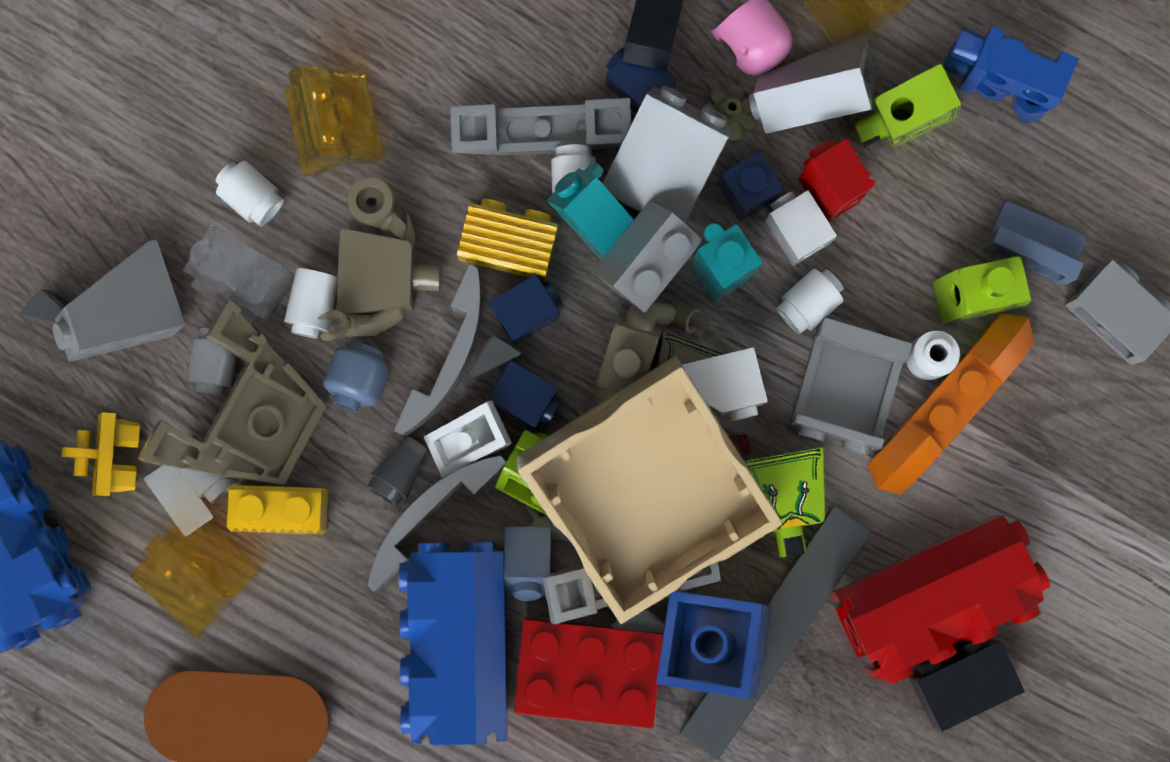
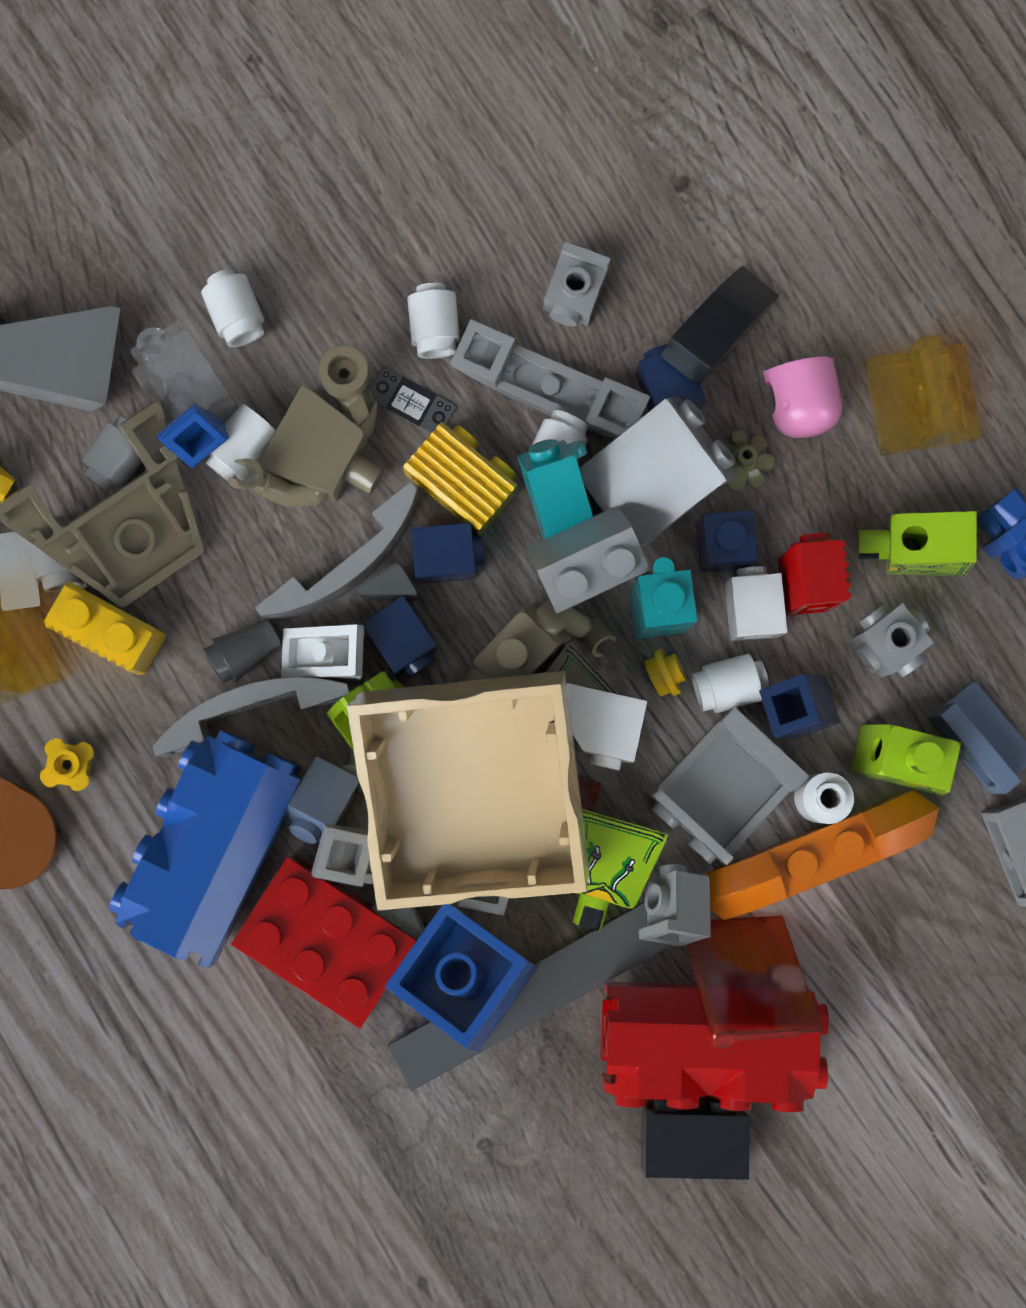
camera: 25 degrees right, 0 degrees up
clear yellow bracket [284,66,384,176] -> none
sand blue head [323,342,390,413] -> none
slope [749,34,877,134] -> none
none -> yellow plate [40,738,95,791]
none -> blue slope [157,403,229,468]
none -> sticker [370,367,456,433]
none -> white brick [407,283,460,359]
none -> light grey brick [543,242,611,327]
none -> light grey brick [639,864,711,946]
none -> yellow plate [645,648,687,697]
none -> clear red piece [687,915,822,1049]
none -> dark blue brick [759,673,841,739]
none -> light grey brick [850,603,934,678]

